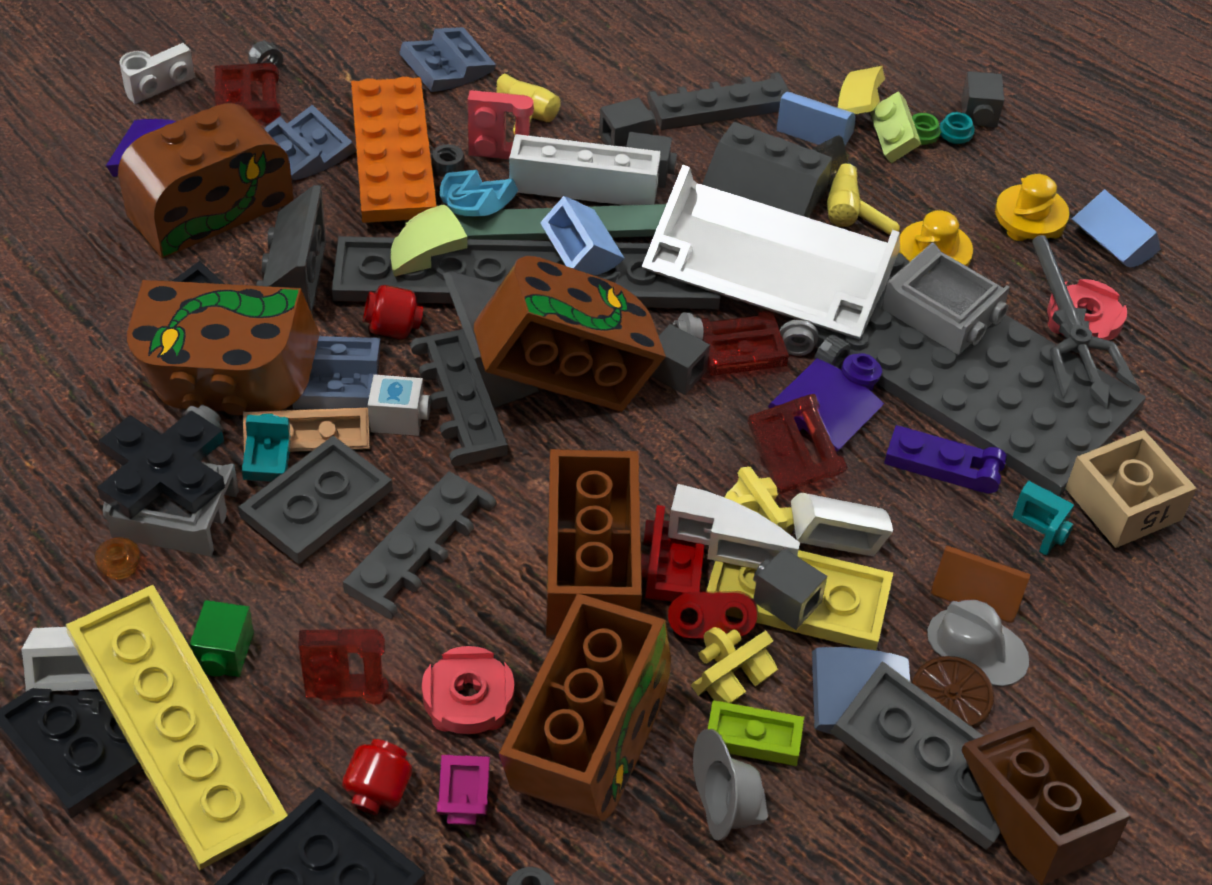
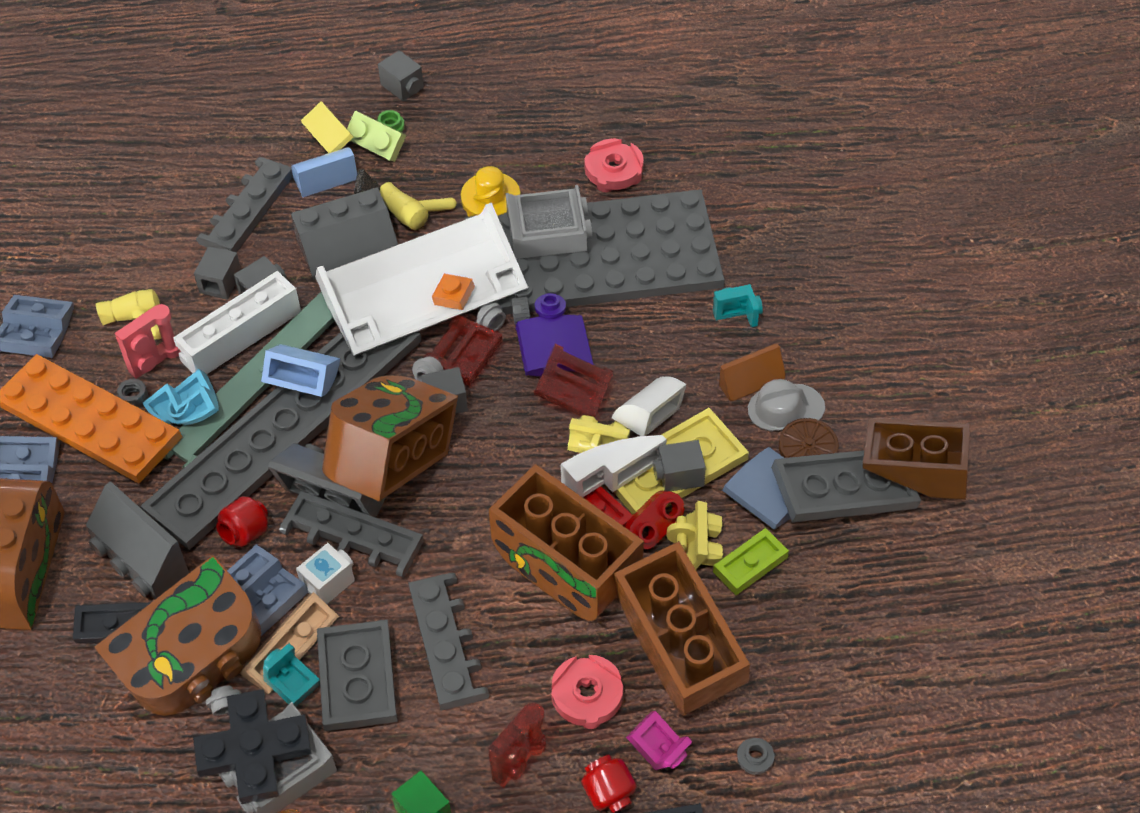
camera: 45 degrees left, 5 degrees up
yellowish green brick [391,204,468,276] -> none
light grey piece [693,729,768,840] -> none
dark purple plate [884,425,1007,494] -> none
teal plate [940,112,975,144] -> none
yellow plate [995,174,1069,241] -> none
dark grey piece [1032,235,1140,409] -> none
tan brick [1065,430,1197,548] -> none
light blue brick [1072,189,1161,267] -> none
none -> orange plate [432,273,475,310]

